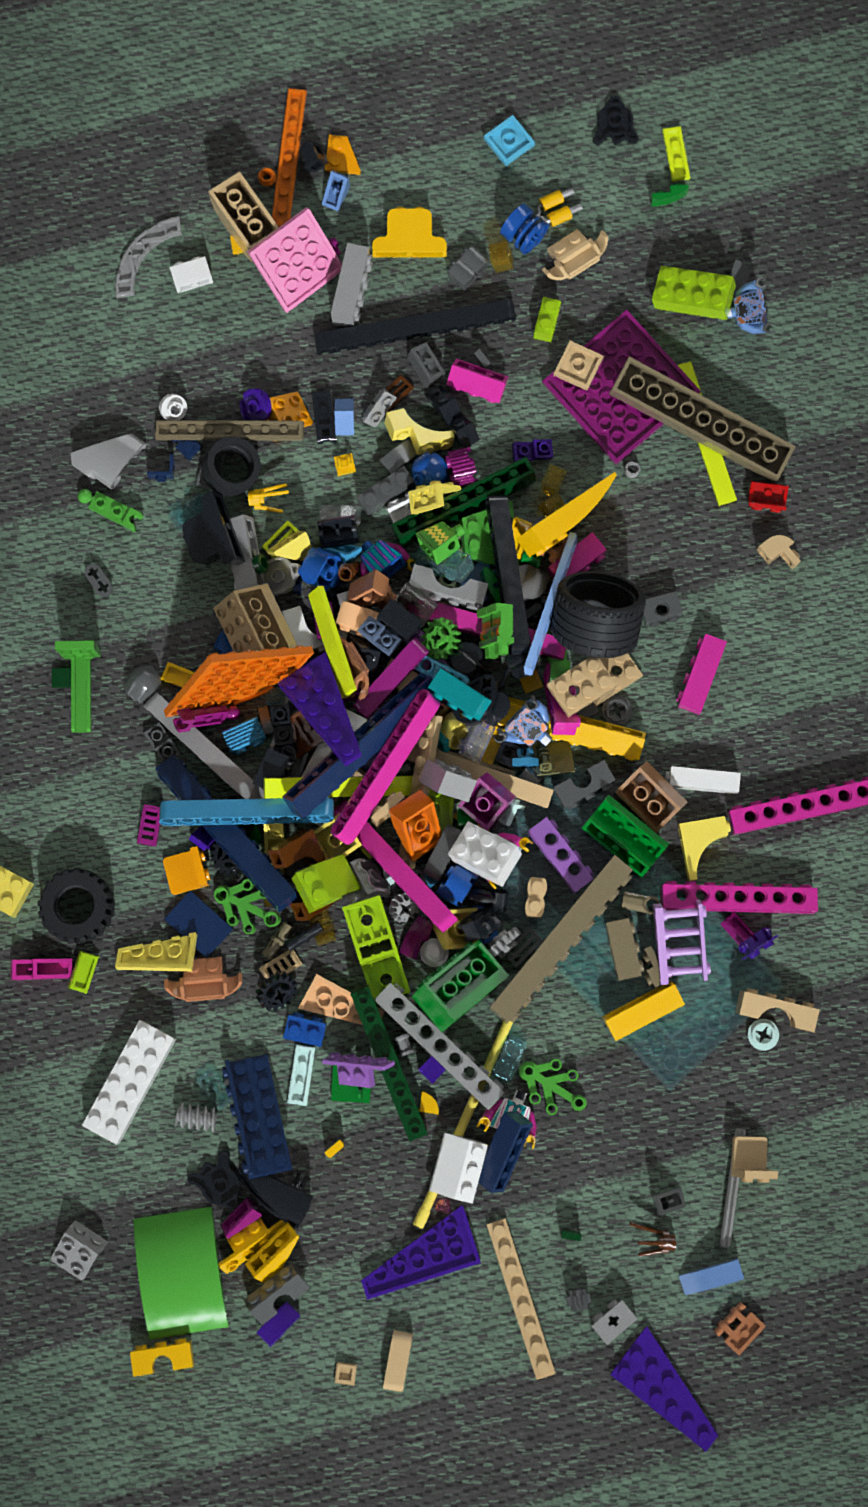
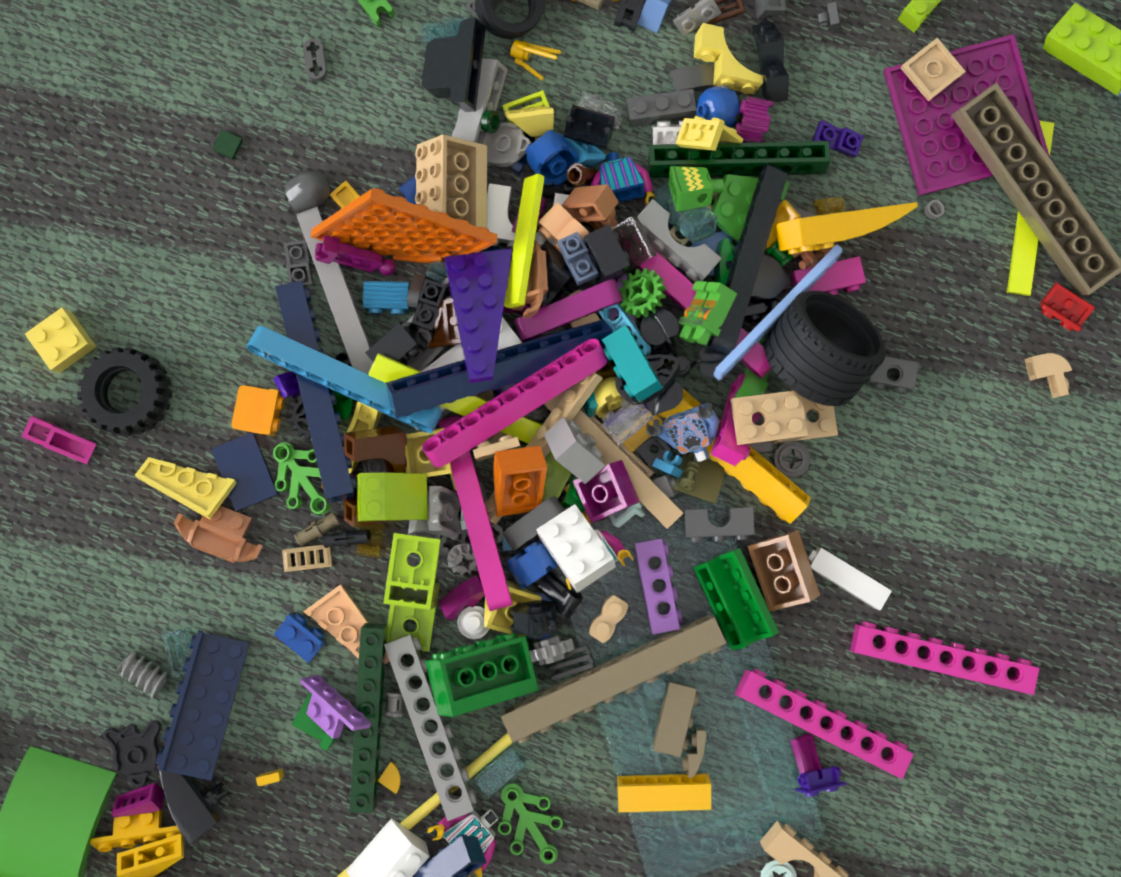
camera: 25 degrees right, 5 degrees up
bright green bracket [55,640,101,733] -> none
lime tile [67,950,99,994] -> none
white brick [82,1020,176,1144] -> none
magenta slope [137,804,161,847] -> none
black gear [255,971,298,1011] -> none
light aqua tile [287,1044,316,1106] -> none
yellow tile [334,453,356,476] -> none
dark purple panel [419,1056,446,1084] -> none
dark pink brick [446,358,509,403] -> none
yellow tile [519,670,543,694] -> none
clear yellow brick [541,464,567,496] -> none
dark tan piece [621,891,660,915] -> none
lavender fence [653,900,711,985] -> none
dark pink brick [676,634,727,715] -> none
light yellow arch [678,816,731,882] -> none

